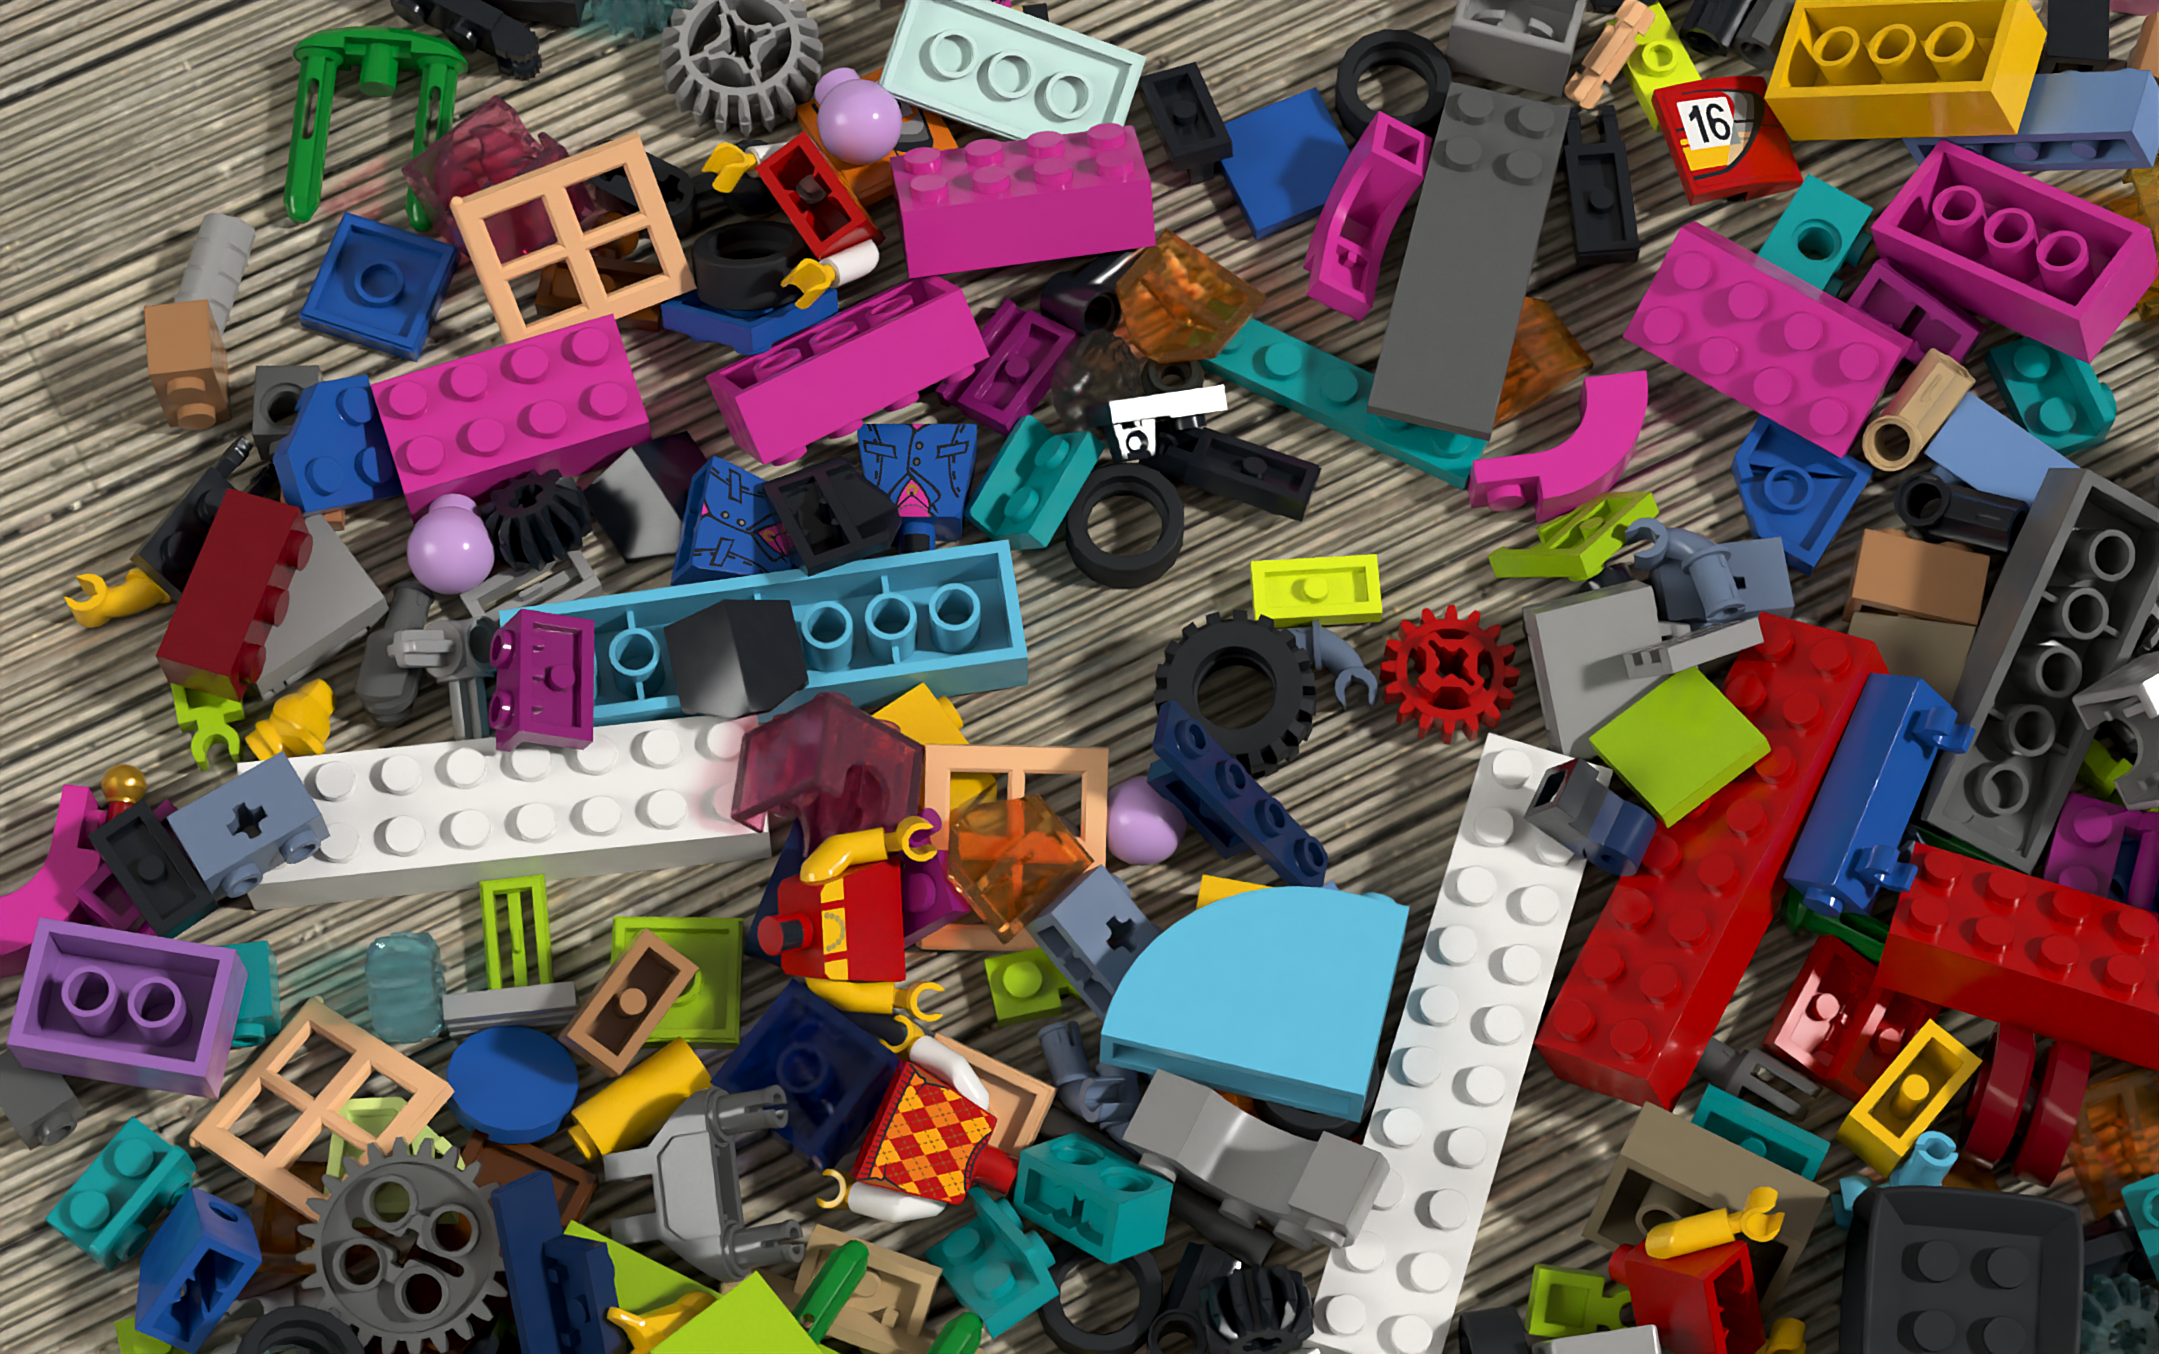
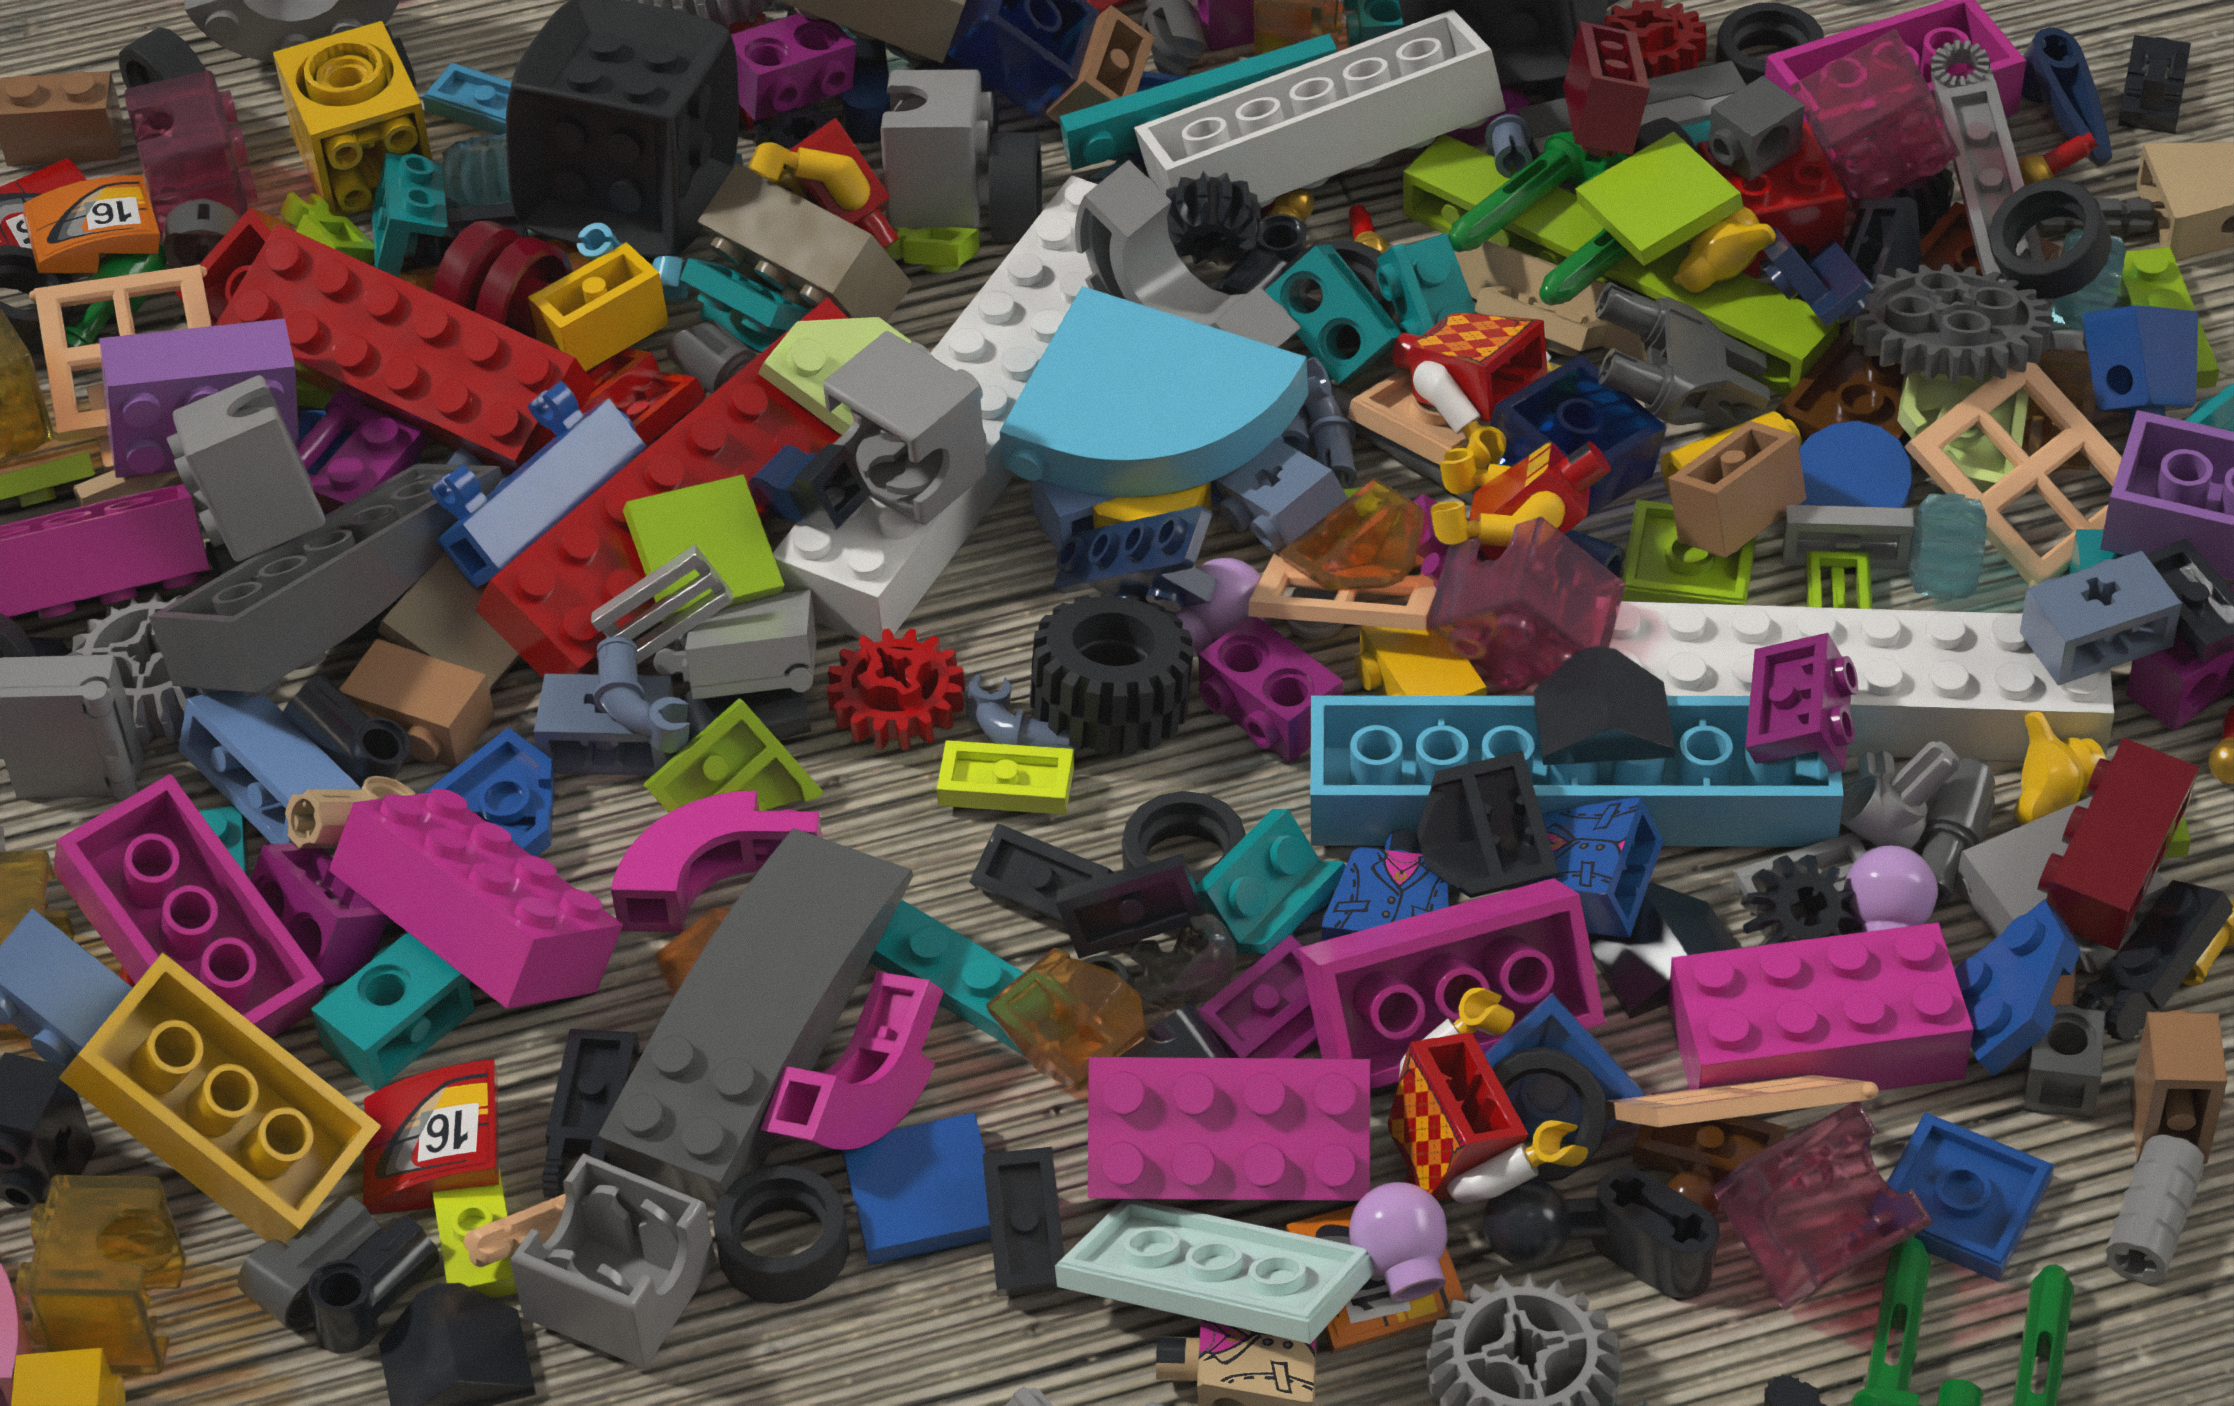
camera: 165 degrees left, 20 degrees down
none -> yellowish green plate [758,317,912,436]
none -> light grey piece [823,331,986,525]
none -> magenta brick [1198,616,1343,764]

